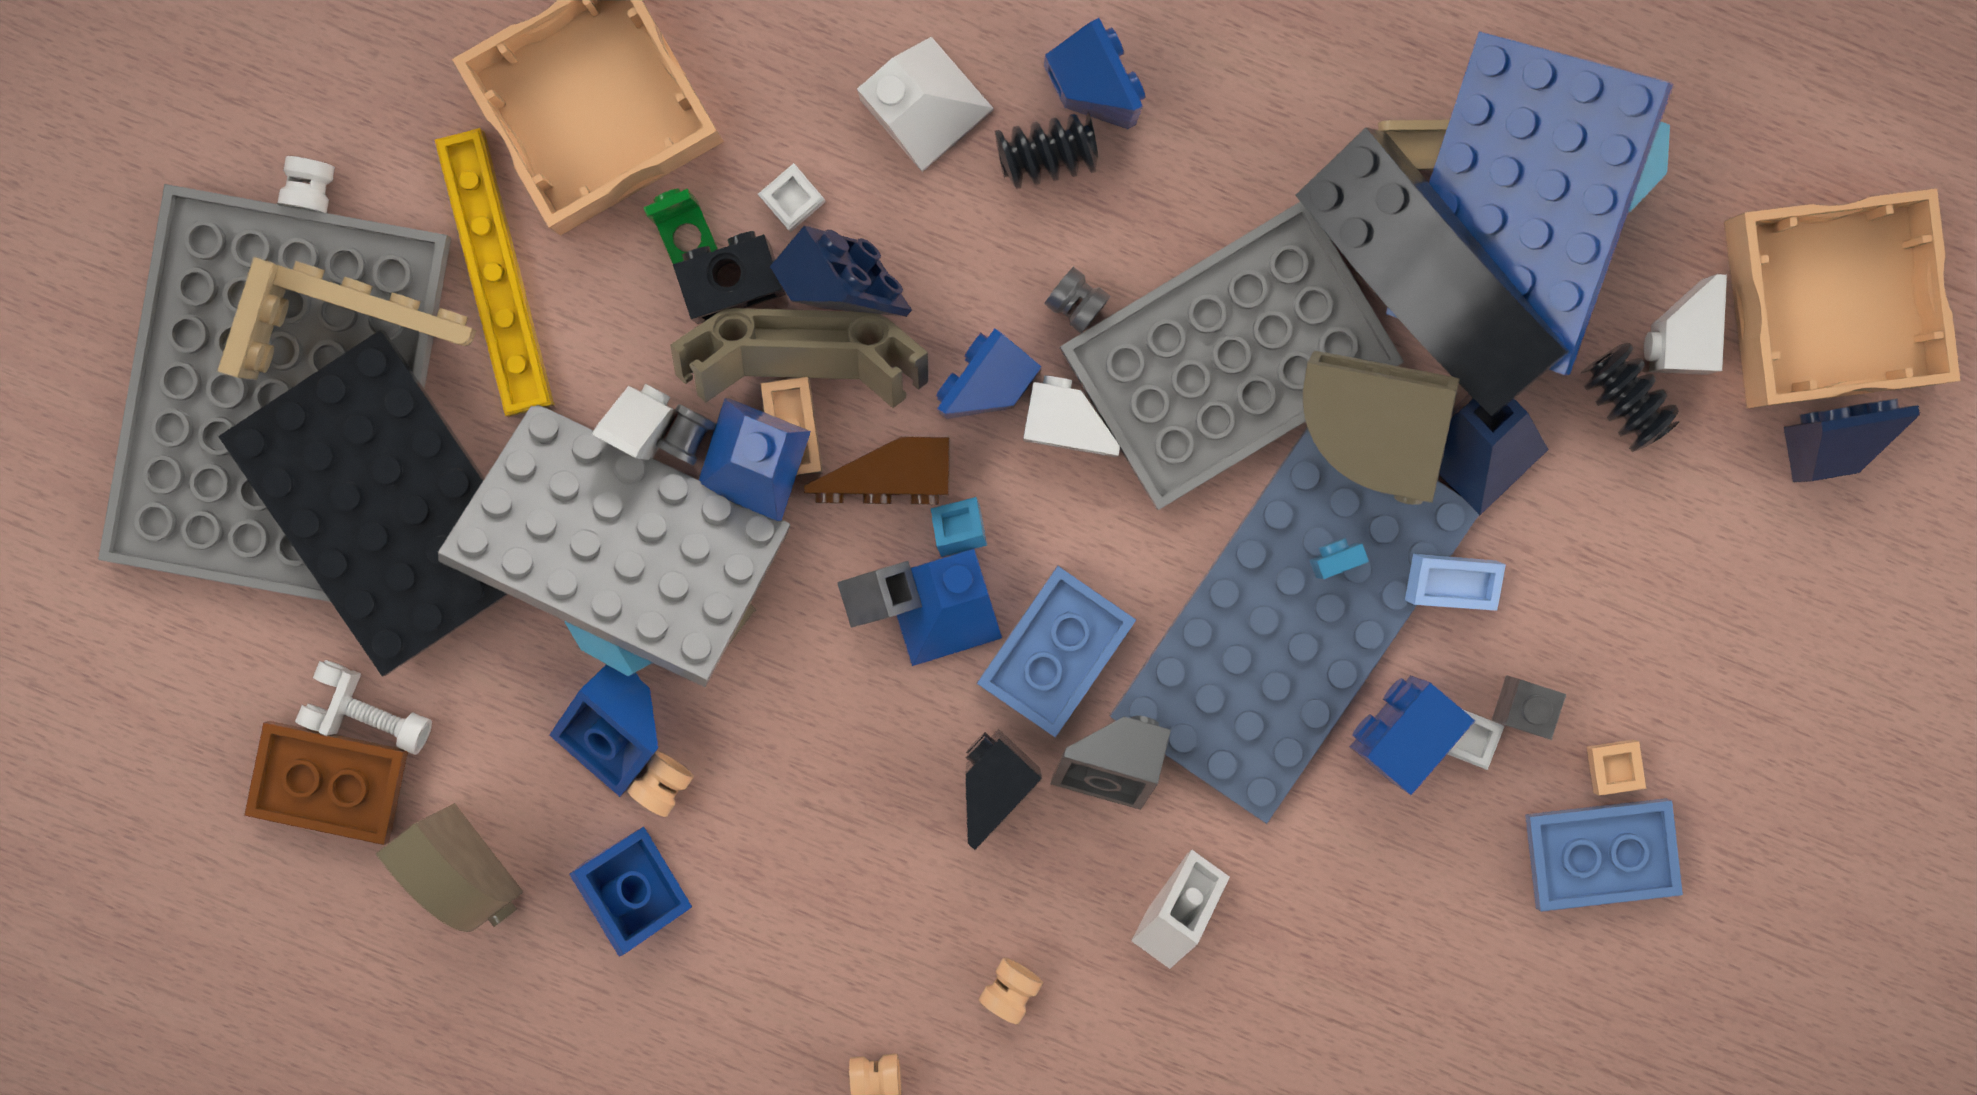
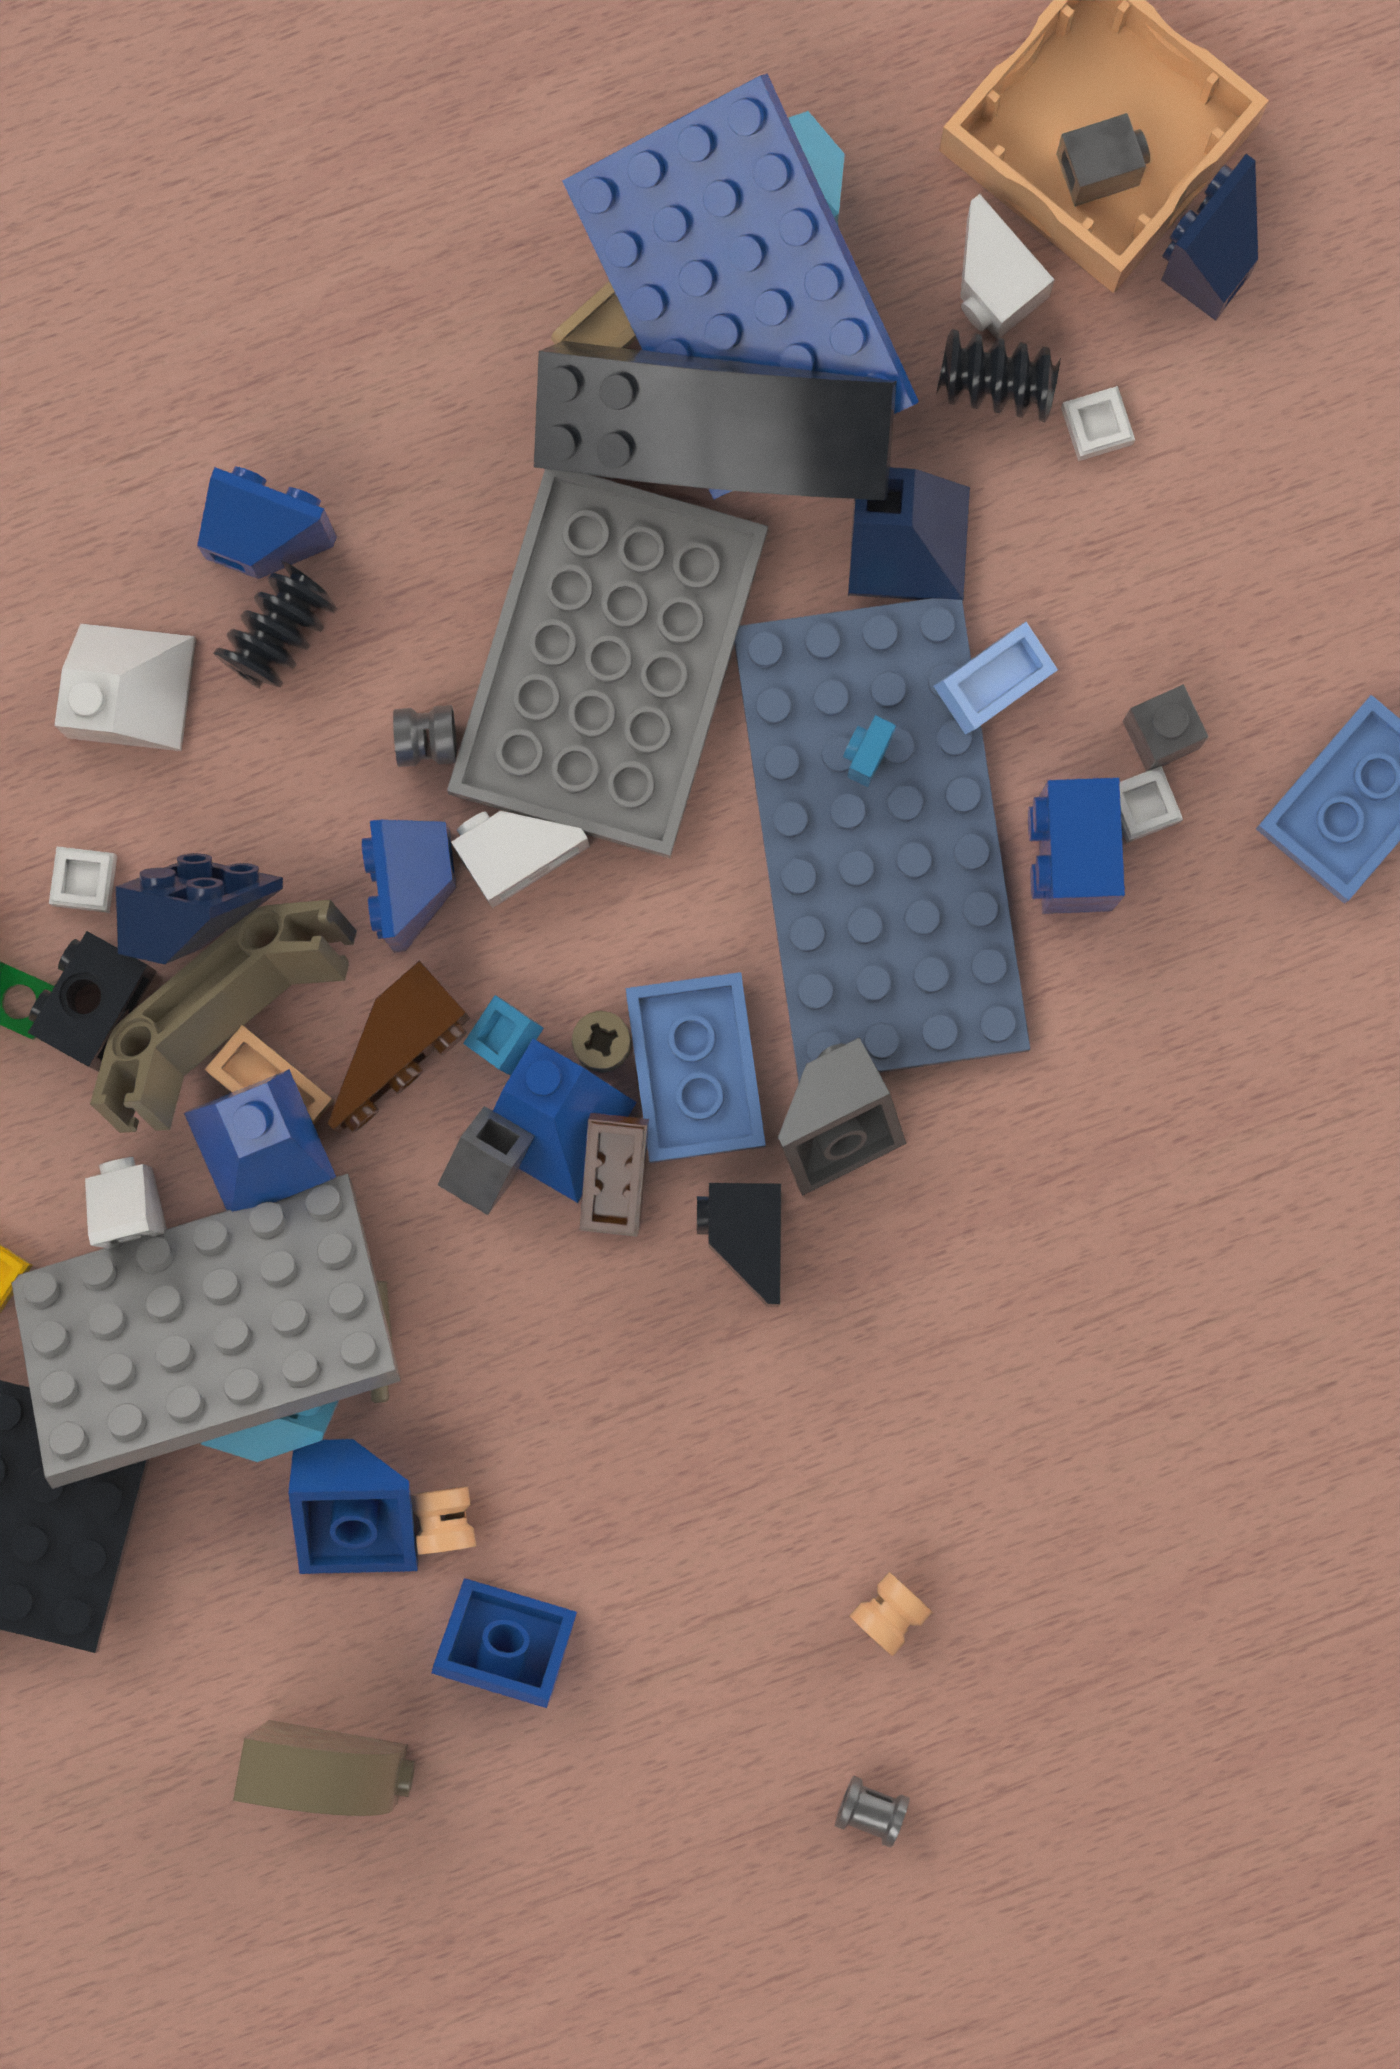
camera: 35 degrees left, 5 degrees down
dark orange plate [244,721,408,845] -> none
white bar [295,660,432,755] -> none
flat silver bush [656,404,716,465] -> none
light nougat wheel [979,958,1043,1024] -> none
white slope [1131,850,1230,969] -> none
dark tan brick [1303,350,1459,505] -> none
light nougat plate [1587,740,1646,796] -> none
none -> dark tan wheel [572,1011,632,1073]
none -> plate [580,1113,649,1237]
none -> flat silver brick [1056,113,1150,206]
none -> white tile [1061,386,1135,461]

